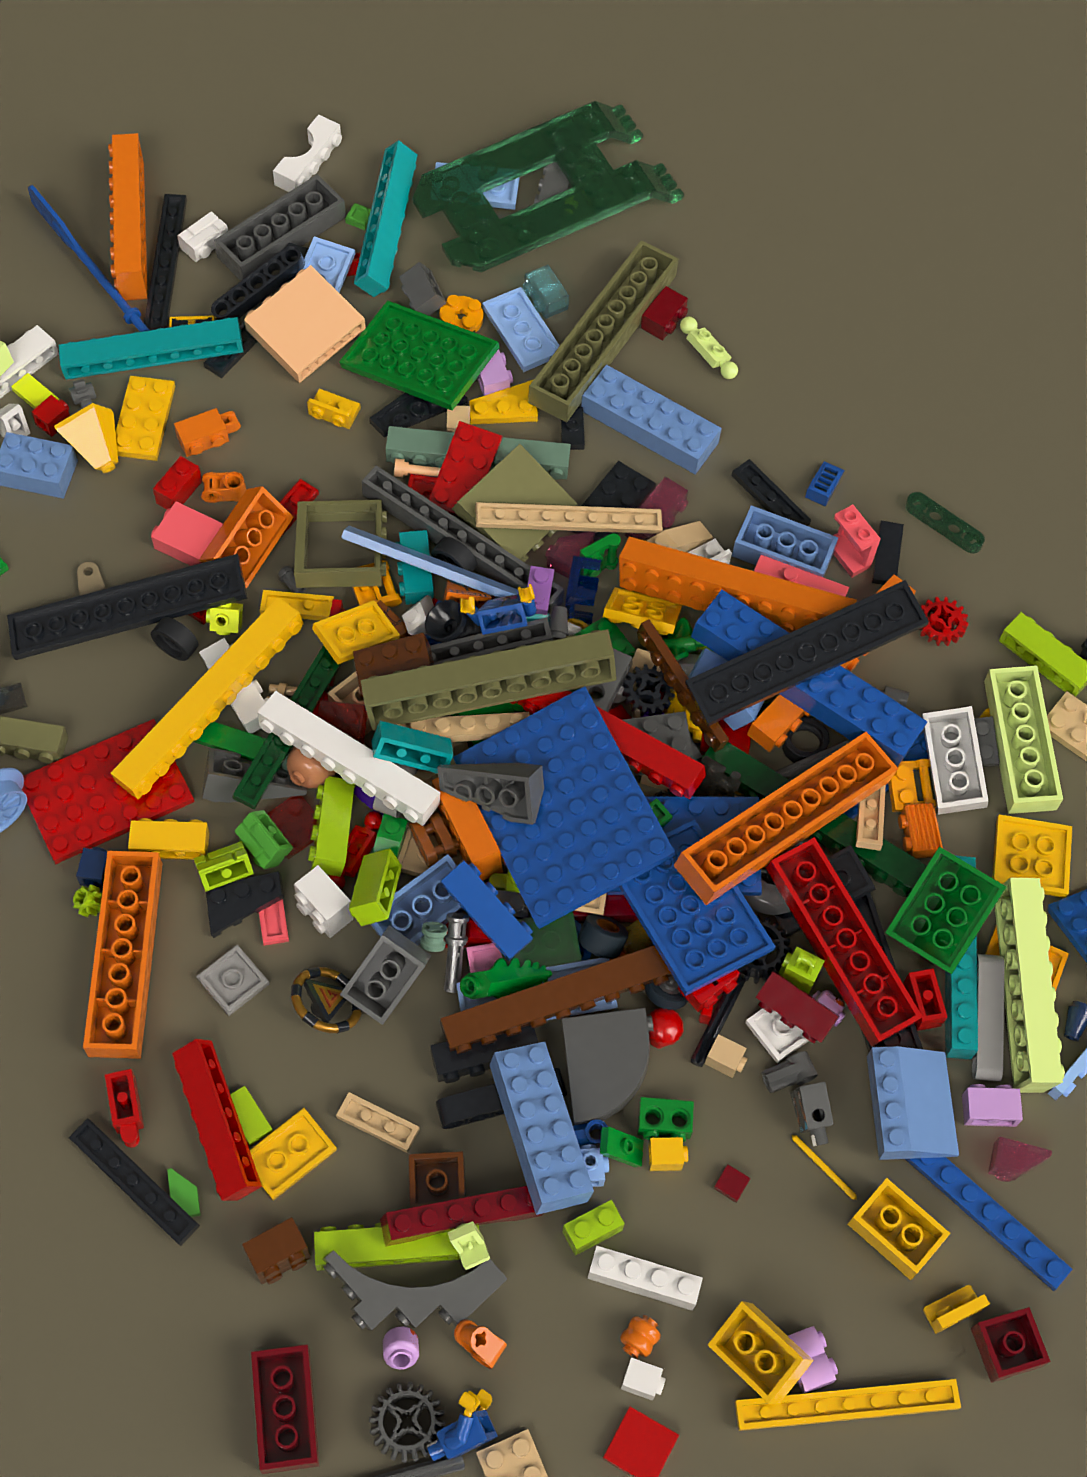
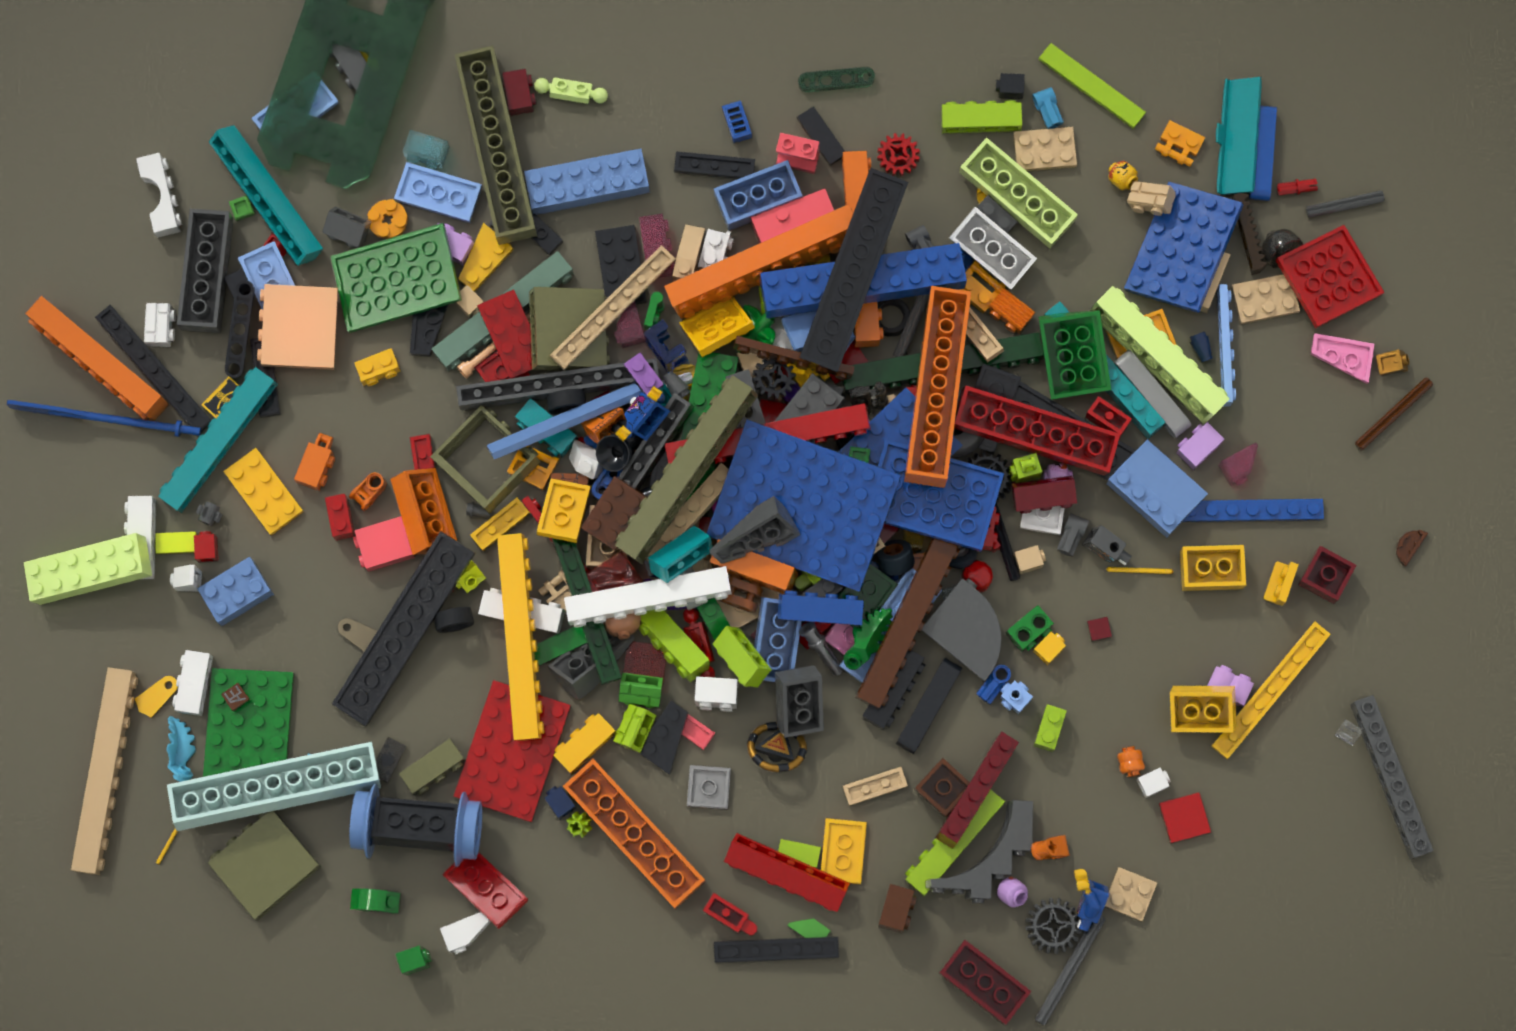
camera: 35 degrees left, 15 degrees up
yellow slope [54,403,119,473] -> none
sand green wheel [420,922,448,952] -> none
yellowish green bracket [447,1221,490,1270] -> none
medium blue brick [489,1042,594,1215] -> none
white brick [587,1246,703,1311] -> none
green plate [600,1127,644,1167] -> none
yellow plate [992,814,1072,898] -> none

